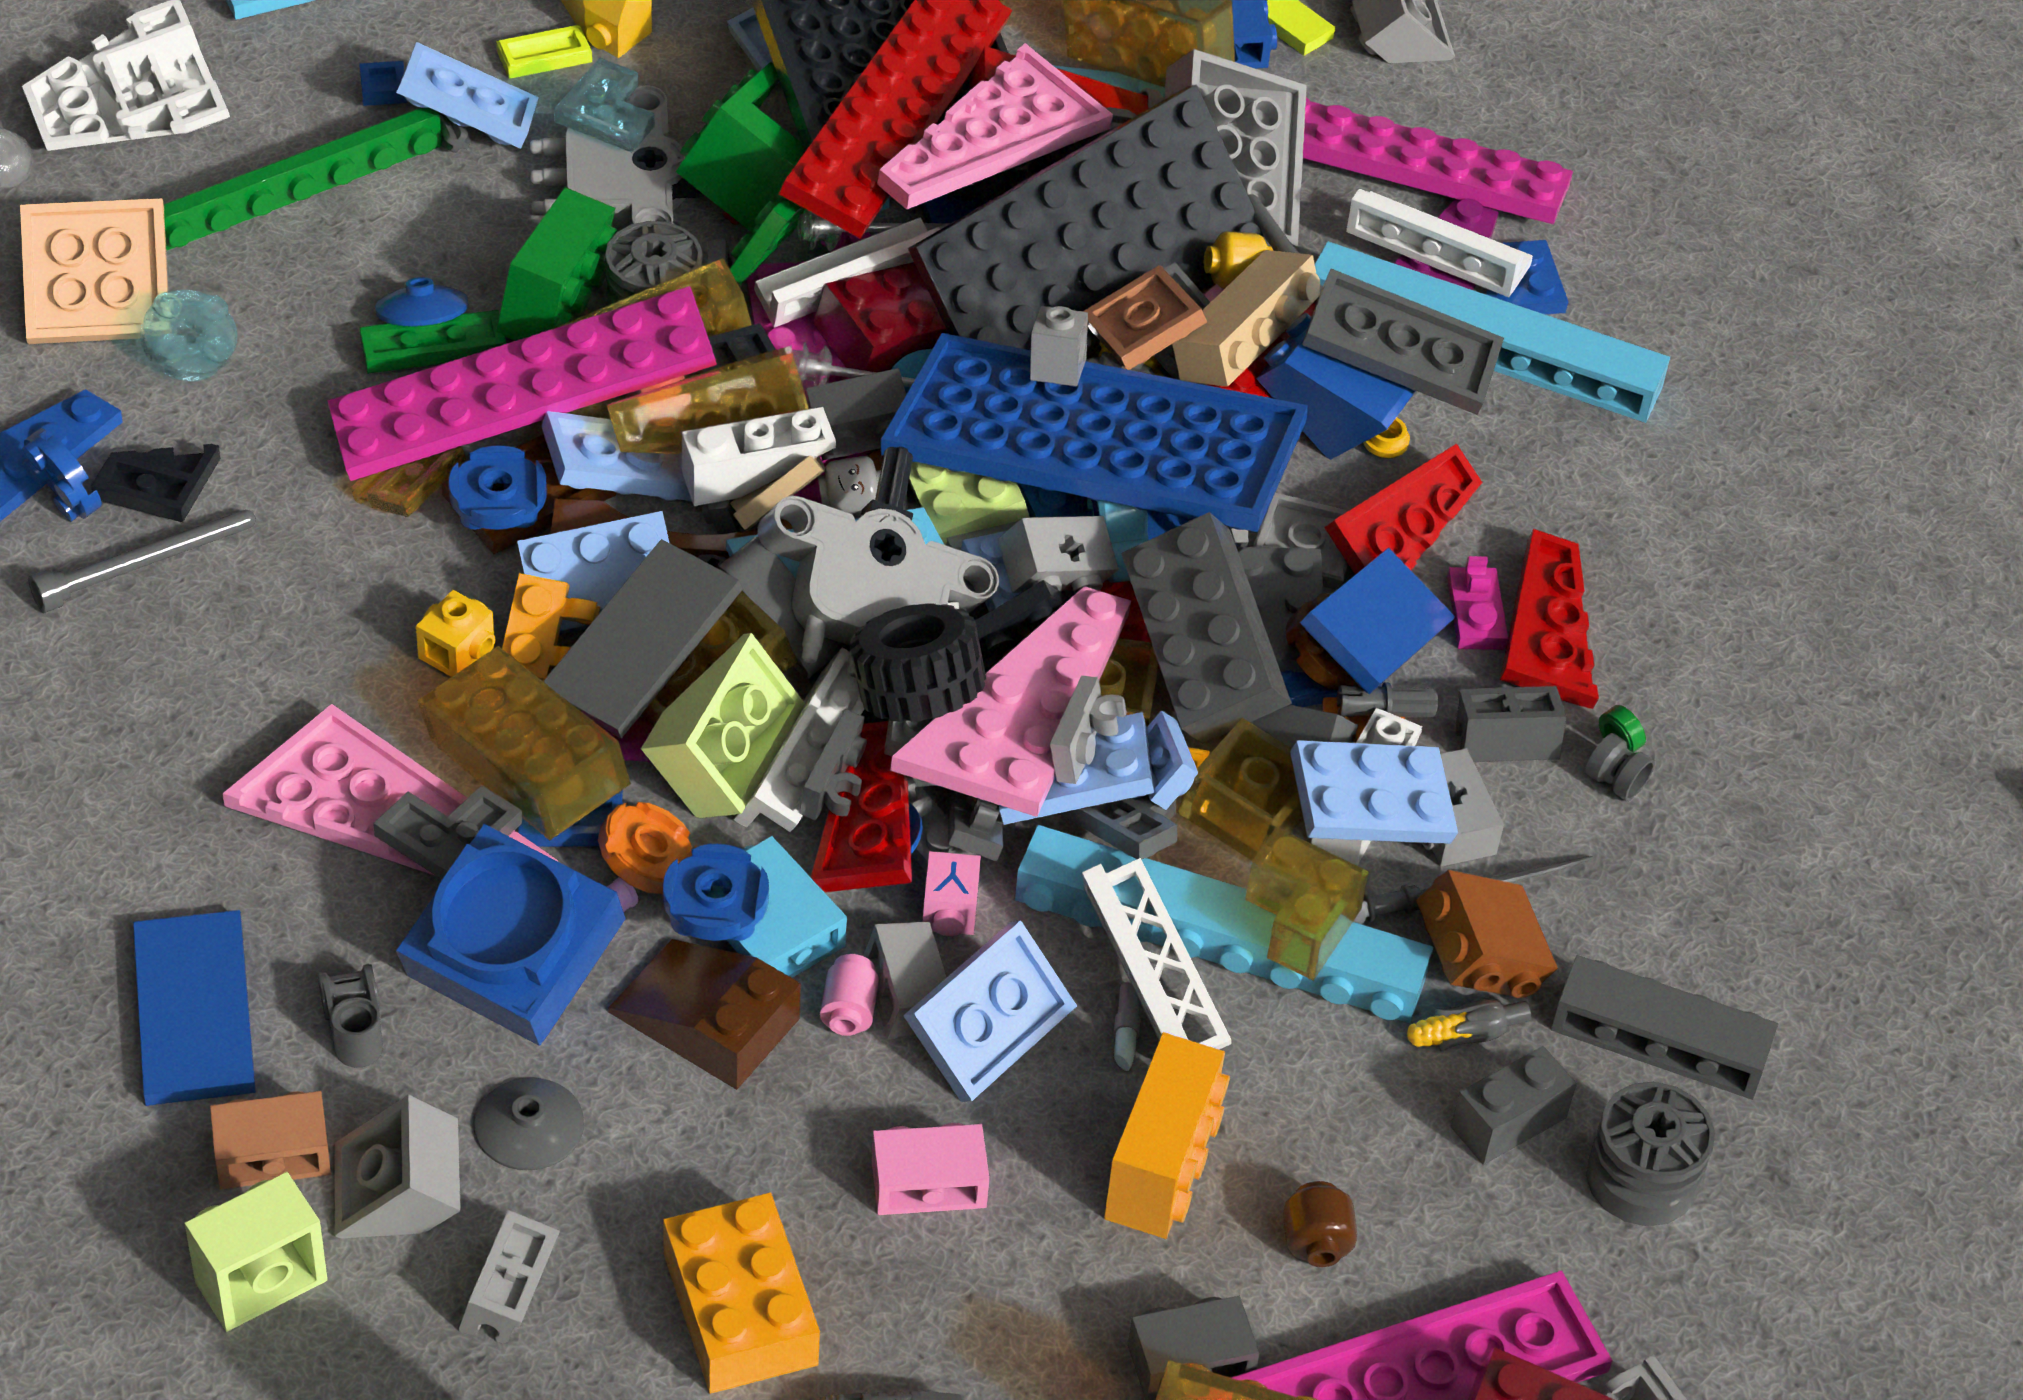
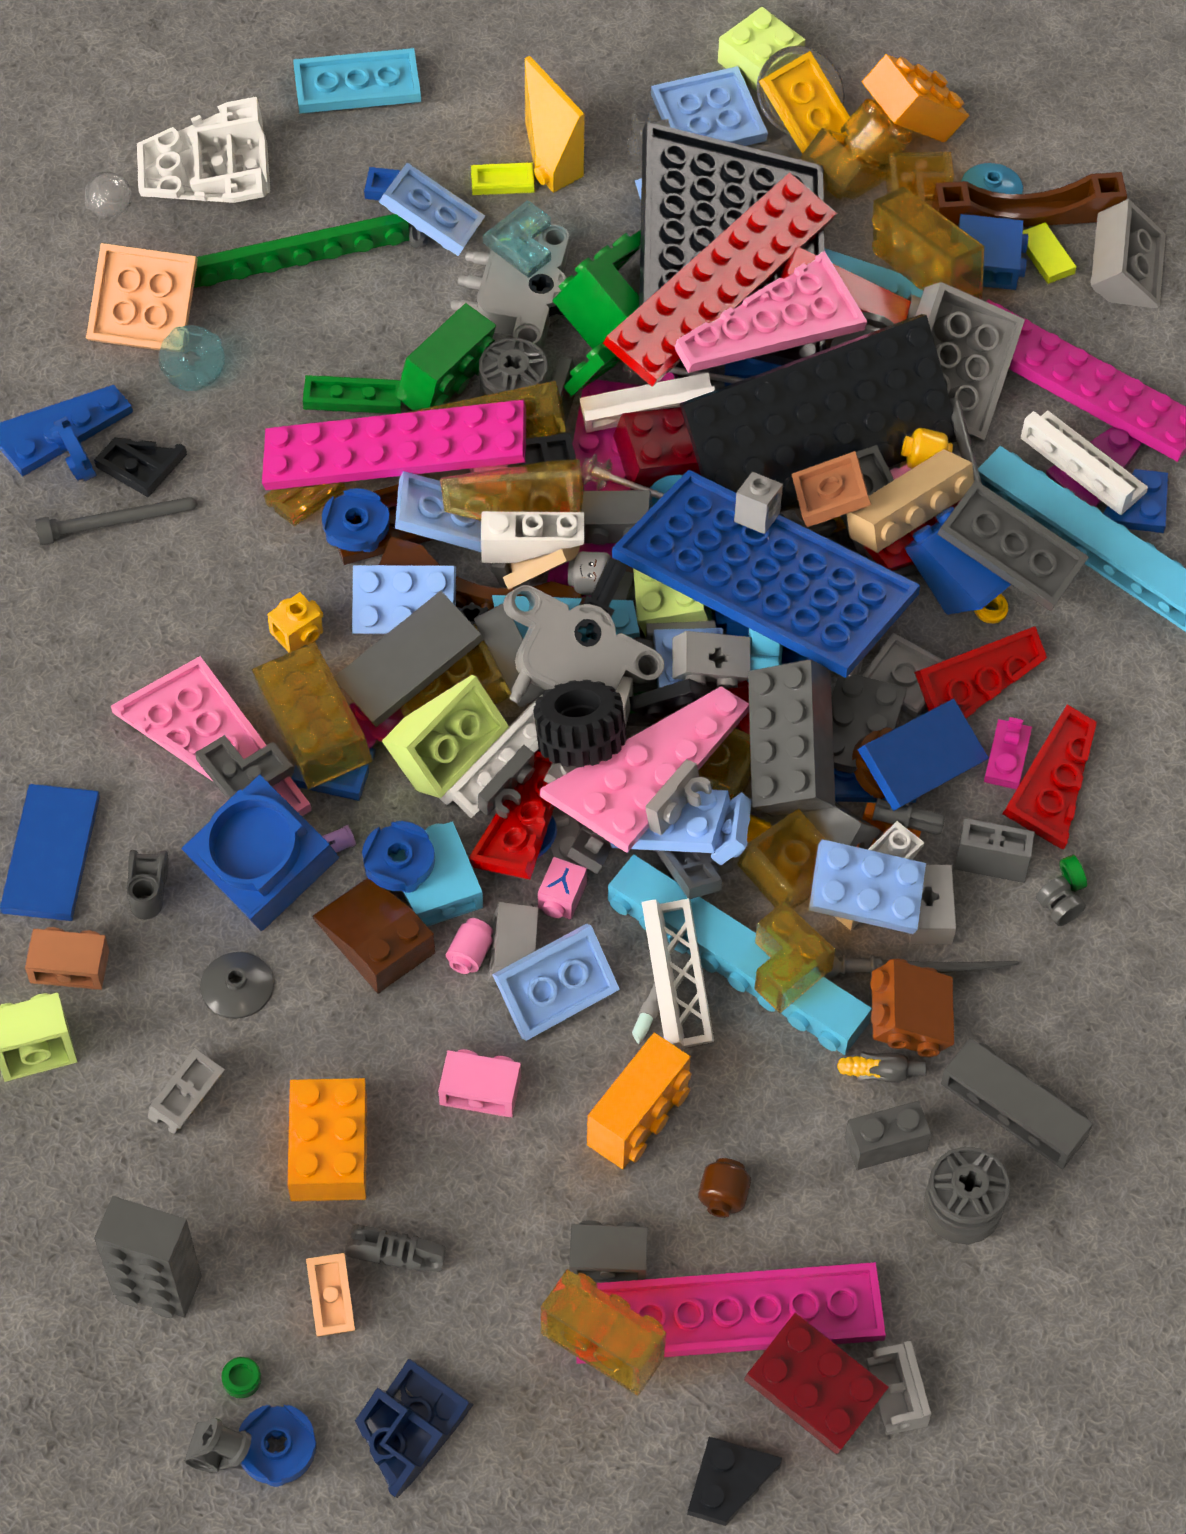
camera: 20 degrees right, 10 degrees up
light grey slope [334,1095,460,1238] -> none
blue dish [375,277,469,326] -> none
light orange plate [498,573,601,681] -> none
orange tile [598,802,697,894] -> none

